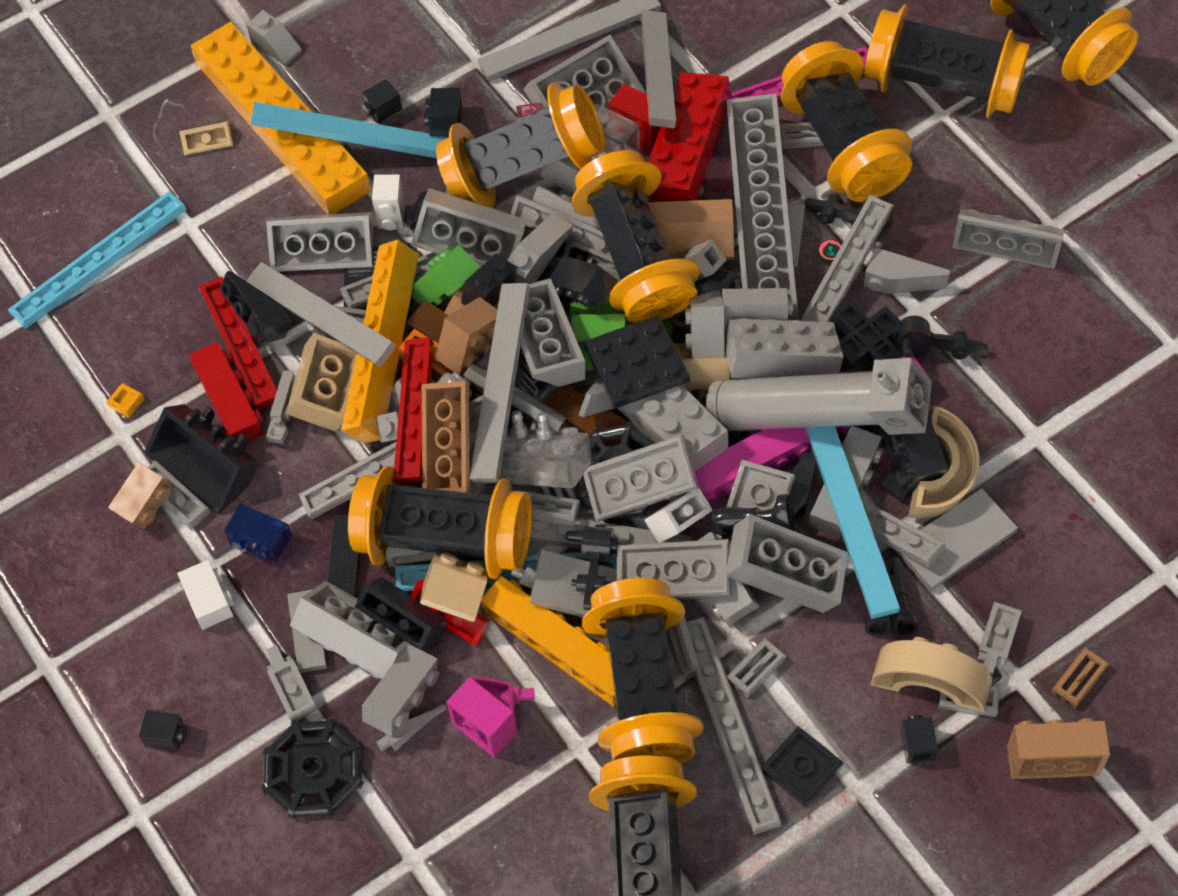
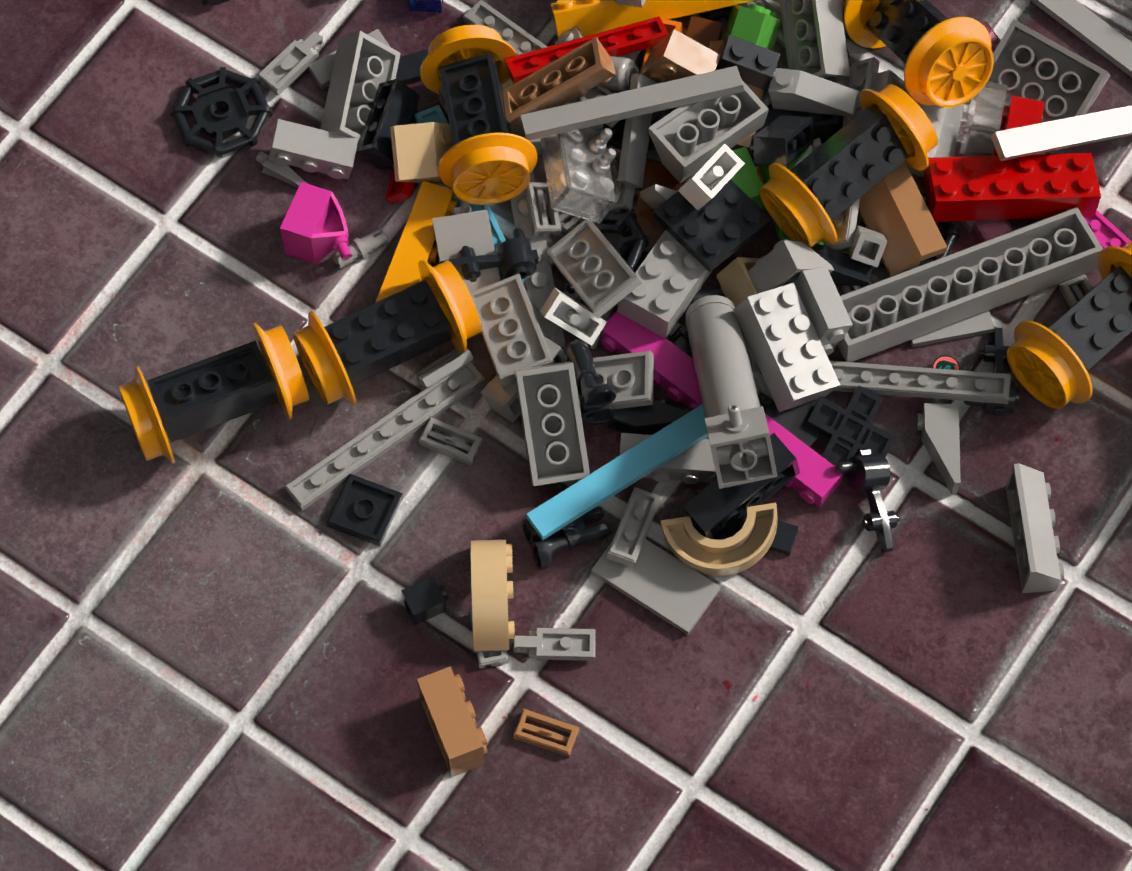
camera: 65 degrees right, 5 degrees up
none -> light grey pin [332,228,389,269]
none -> white brick [678,144,745,210]

